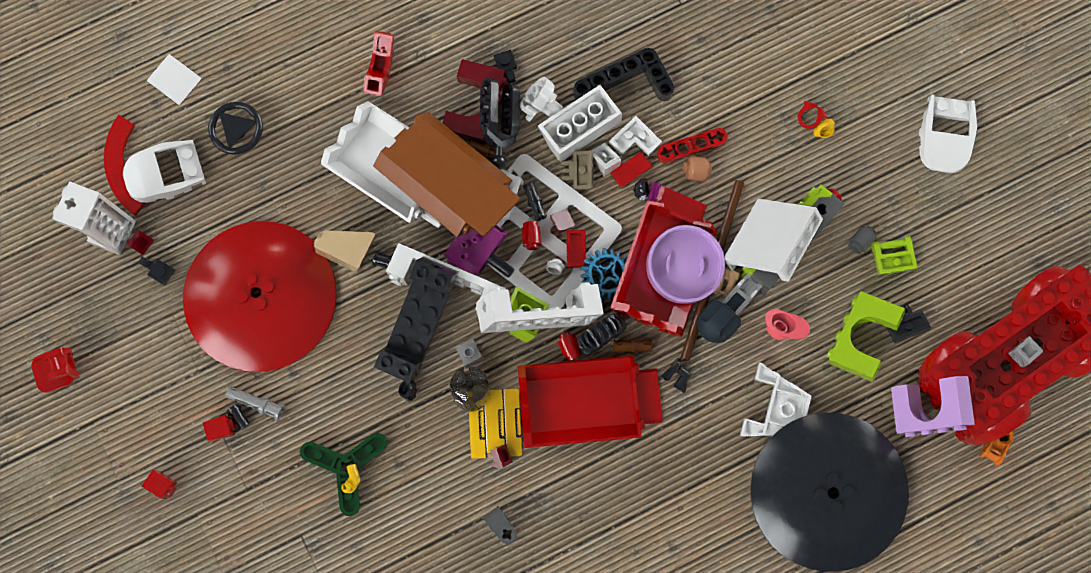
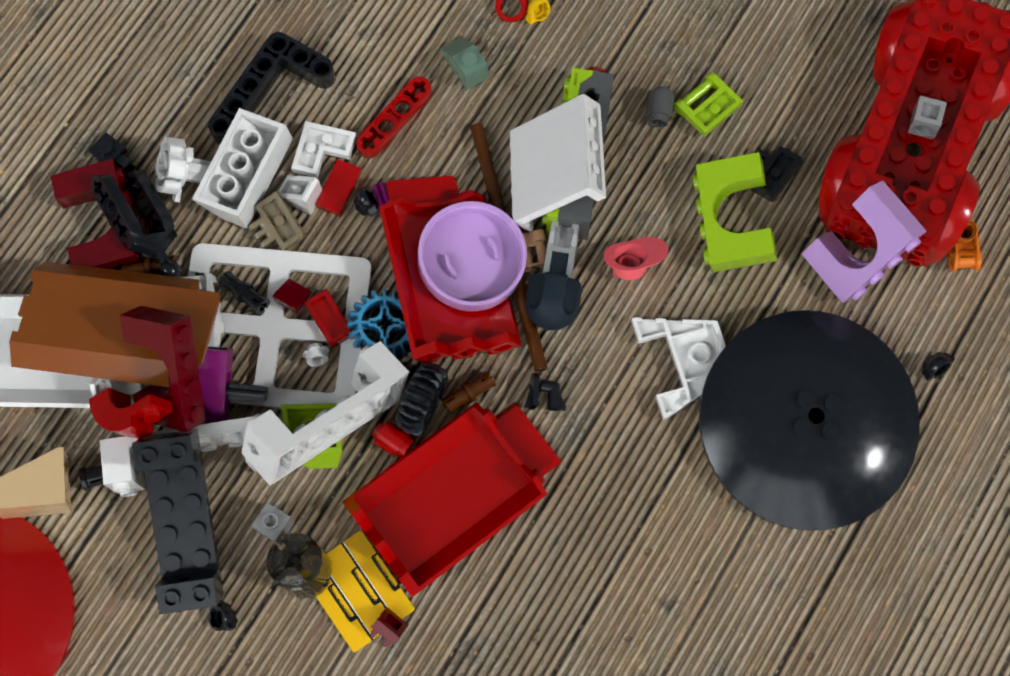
camera: 30 degrees left, 5 degrees down
red brick [521,221,542,251] -> none
nougat head [682,156,712,182] -> none
none -> red arch [89,388,173,439]
none -> dark red arch [120,306,206,432]
none -> sand green slope [440,36,488,90]
none -> black piece [922,352,955,381]

